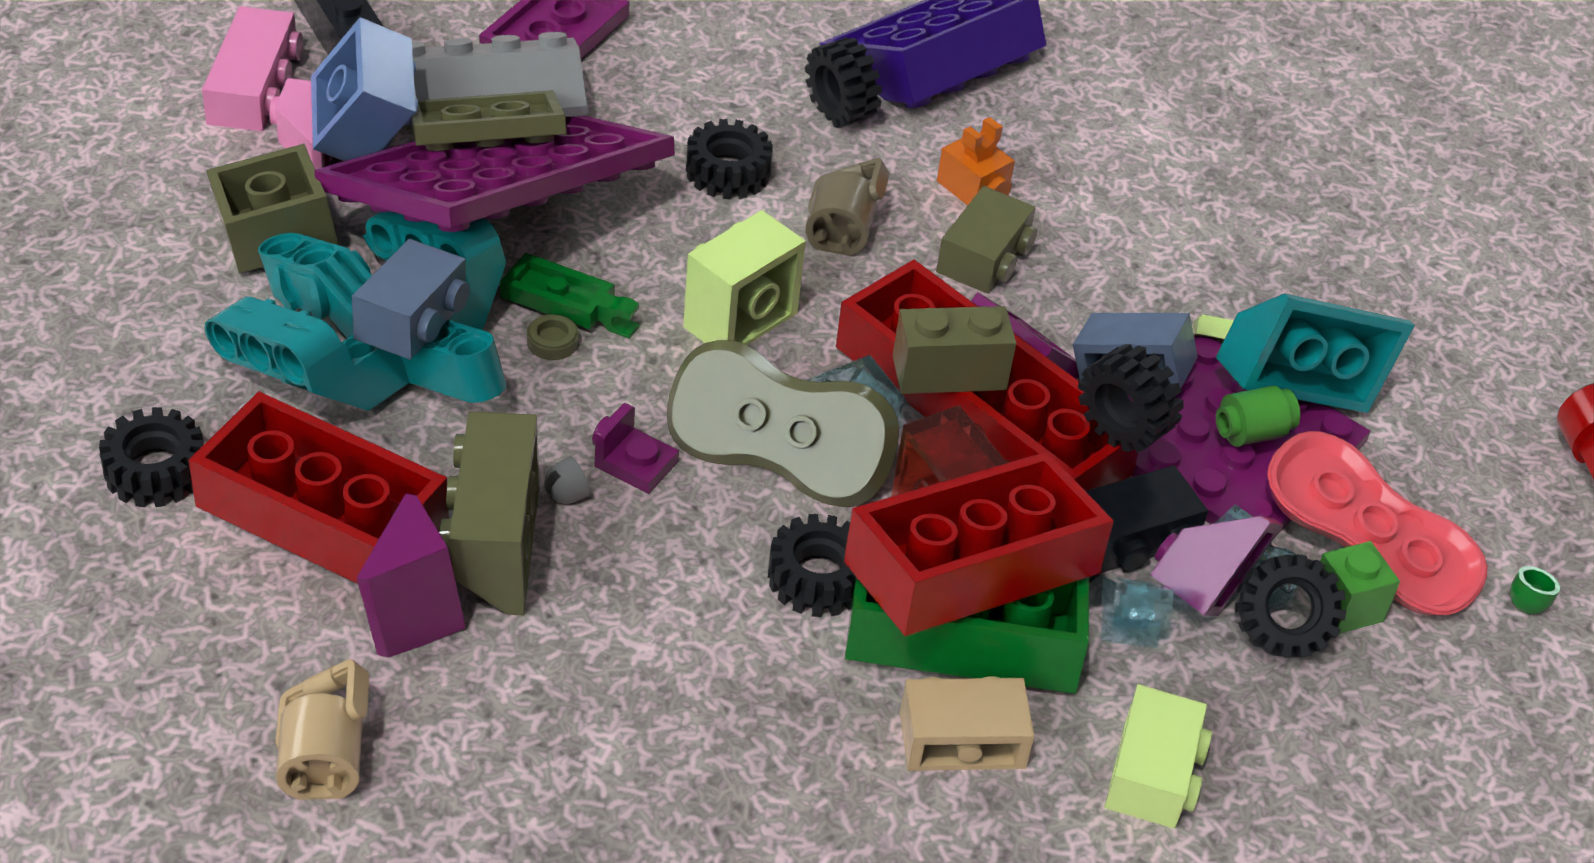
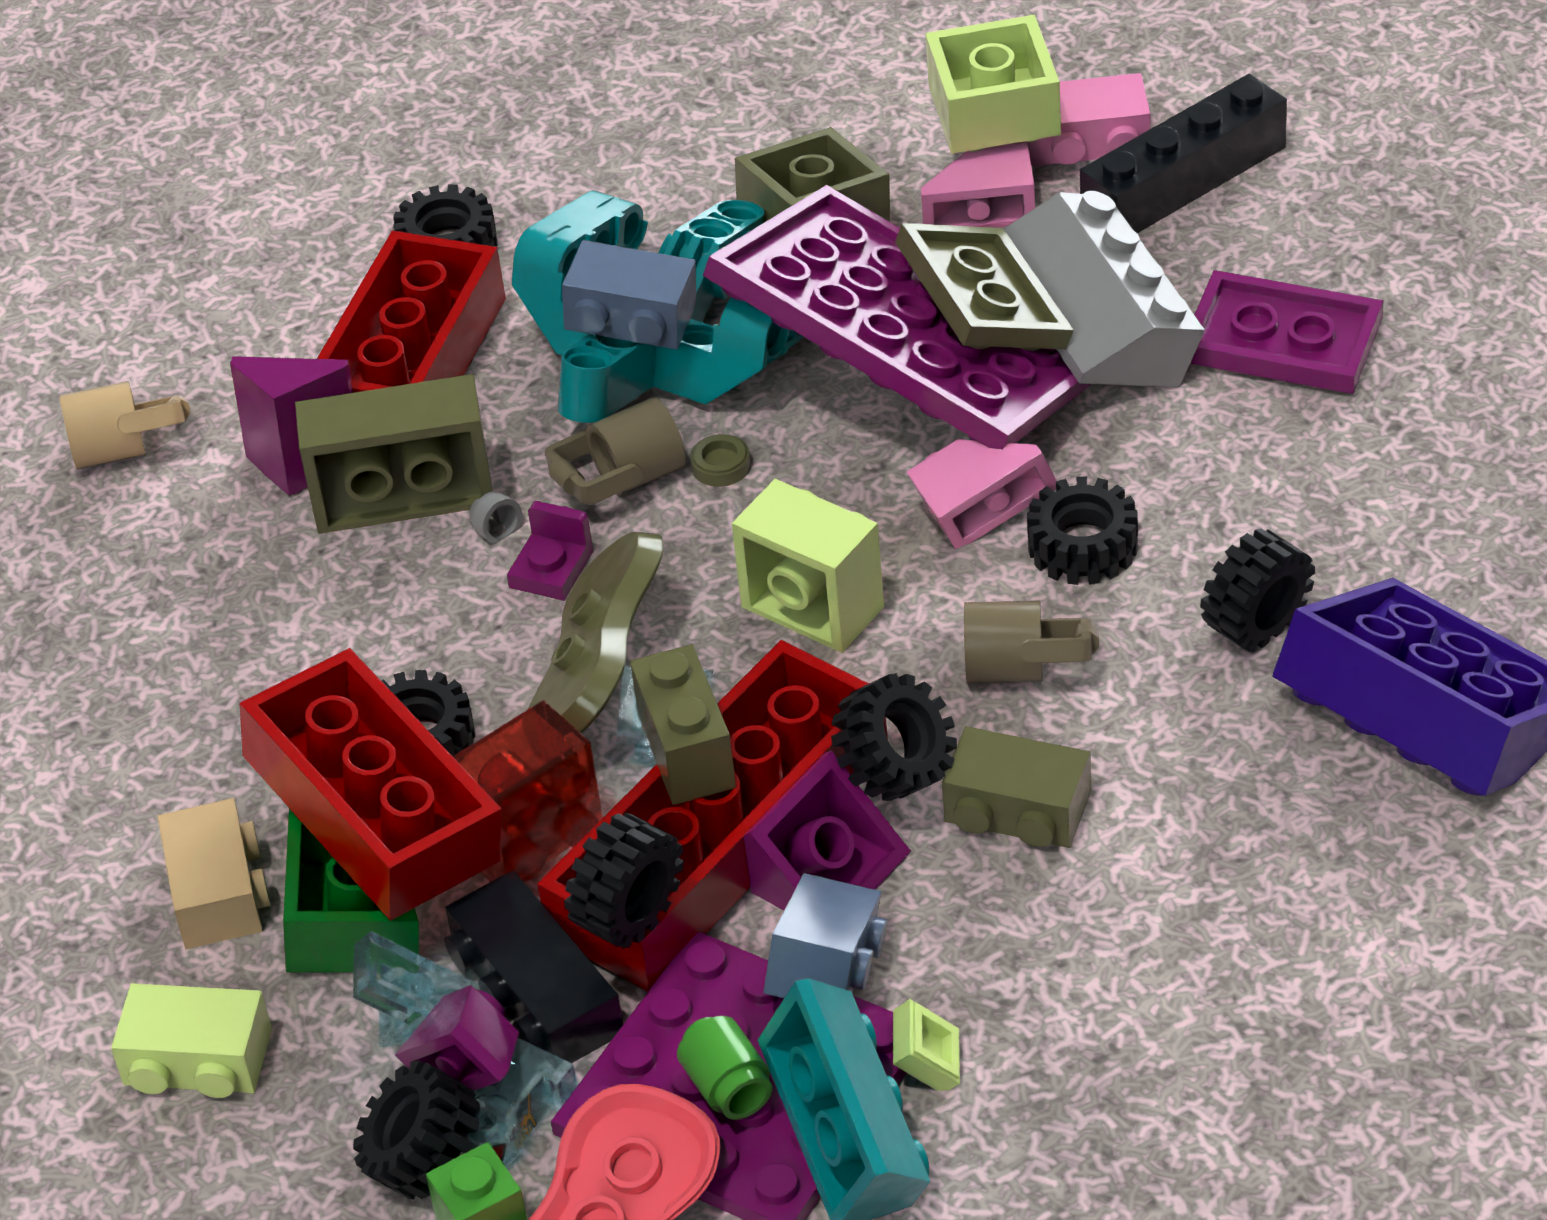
camera: 90 degrees right, 0 degrees up
medium blue brick [311,17,418,161] -> none
green plate [500,252,639,339] -> none
orange brick [937,117,1015,206] -> none
none -> dark tan piece [545,397,686,505]
none -> black tyre [831,673,957,801]
none -> bright pink slope [906,439,1057,549]
none -> yellowish green brick [925,15,1061,154]

